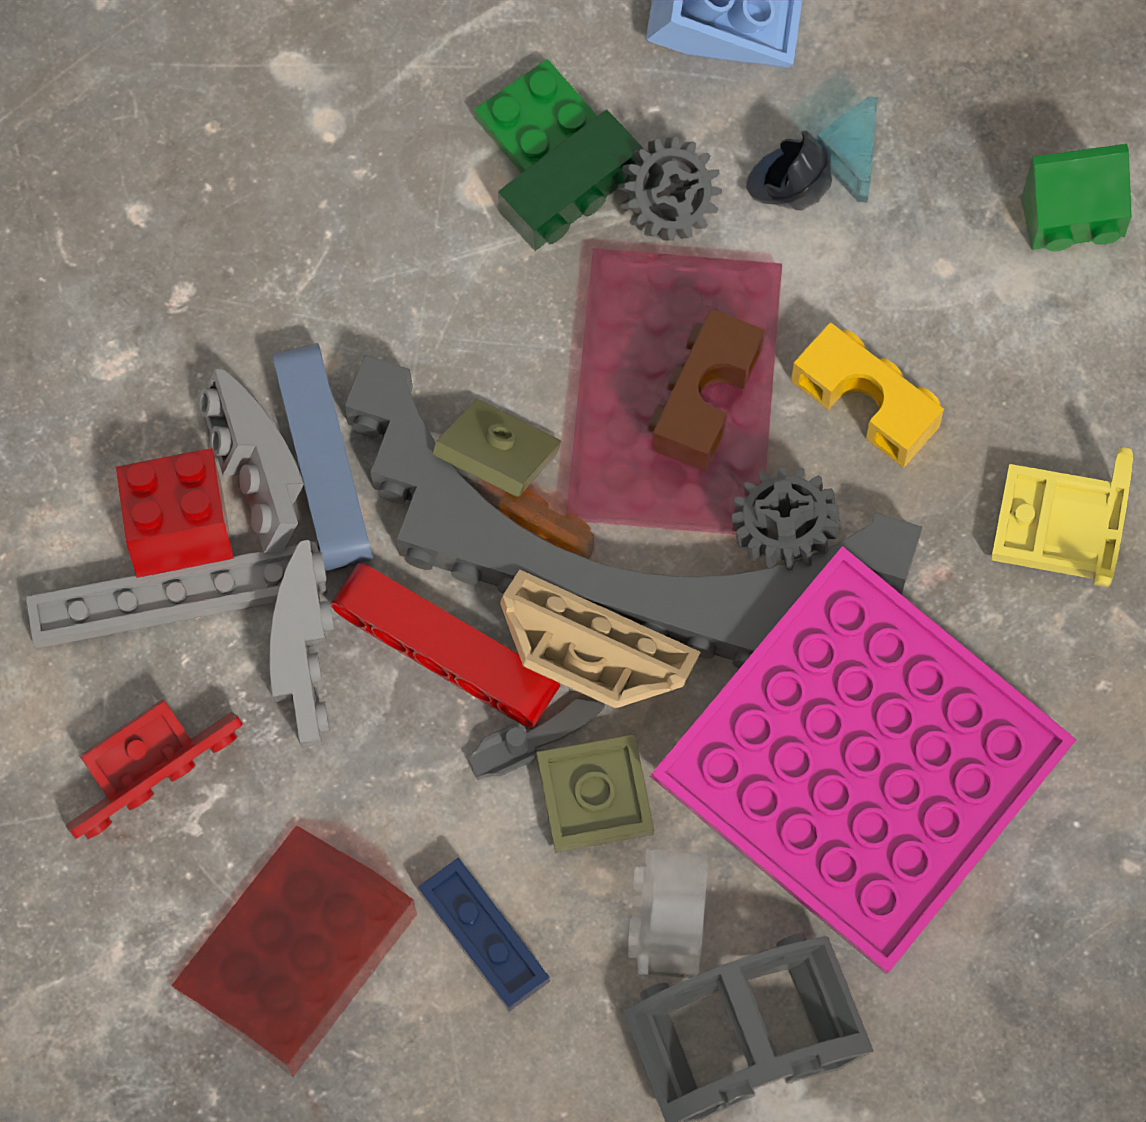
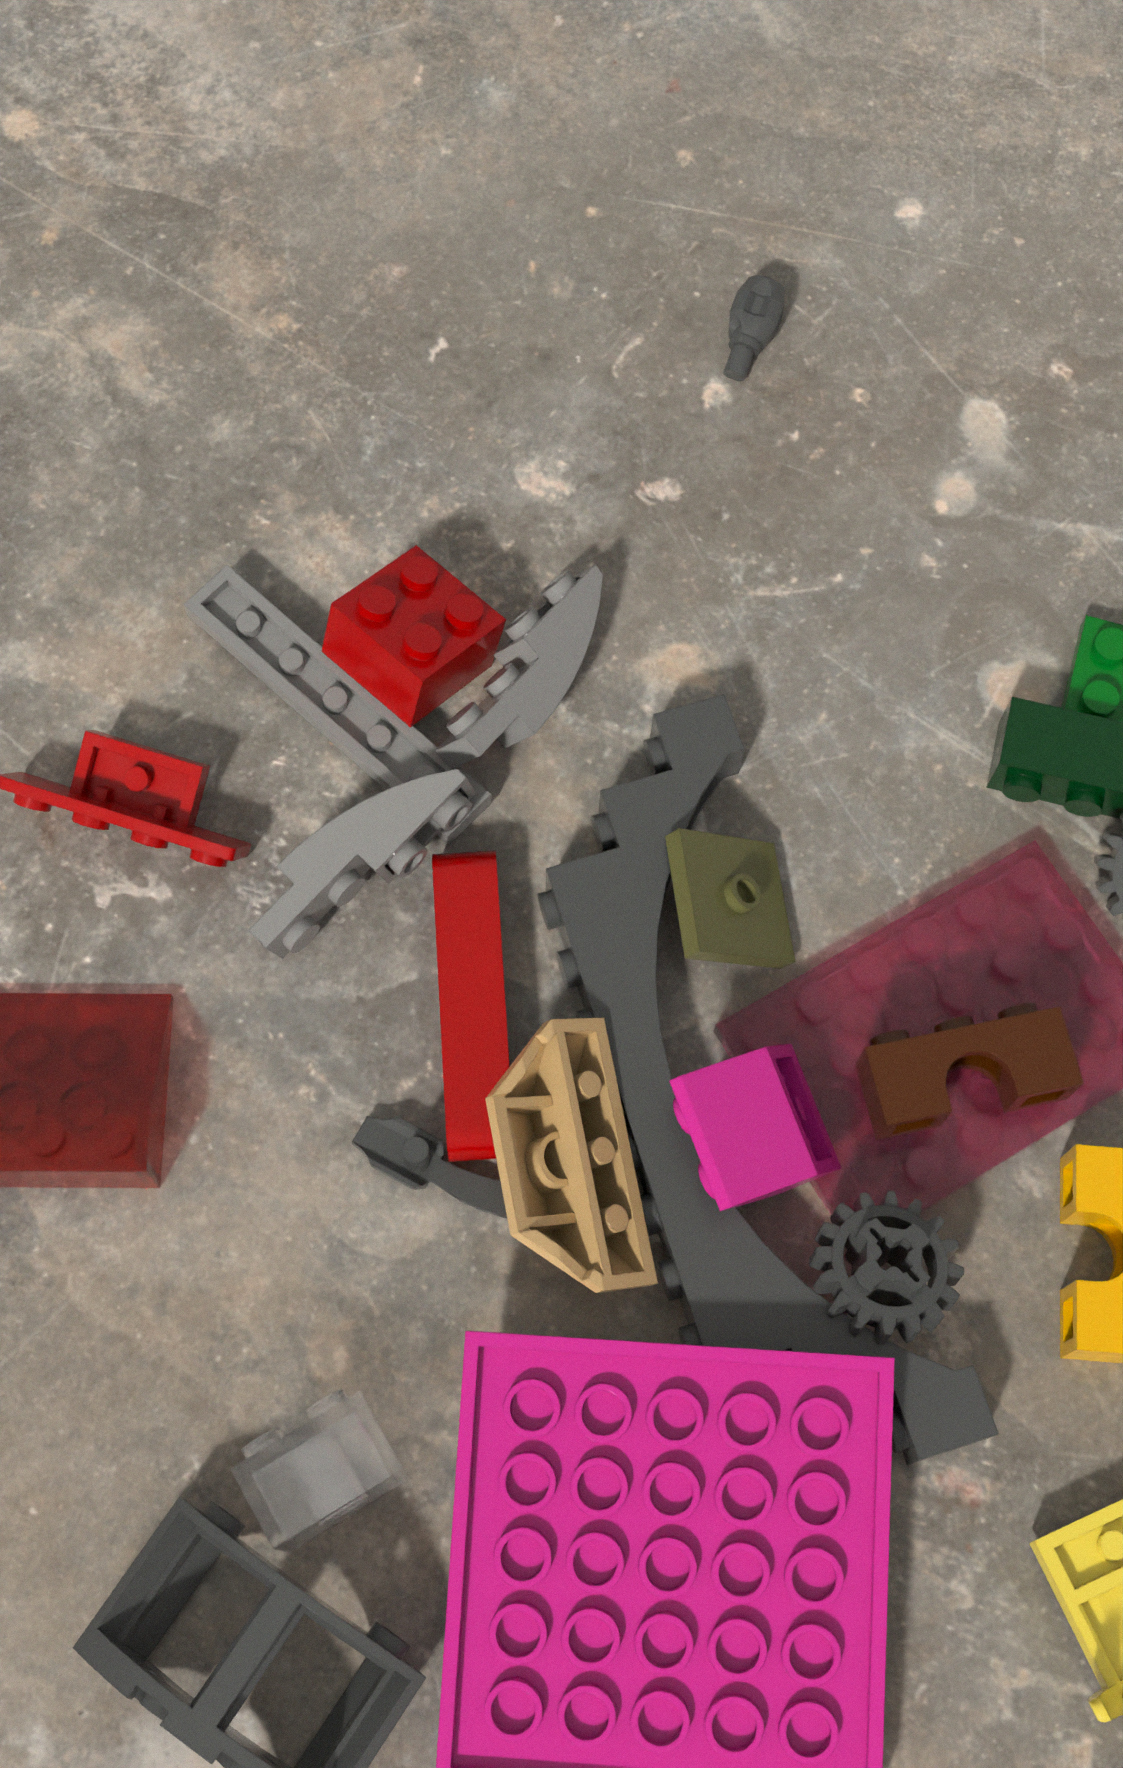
camera: 50 degrees right, 0 degrees up
sand blue beam [272,343,373,571] -> none
dark blue plate [417,857,550,1012] -> none
clear orange plate [499,490,594,559] -> none
olive plate [536,734,654,853] -> none
none -> dark pink slope [669,1044,842,1211]
none -> dark grey piece [723,275,785,381]

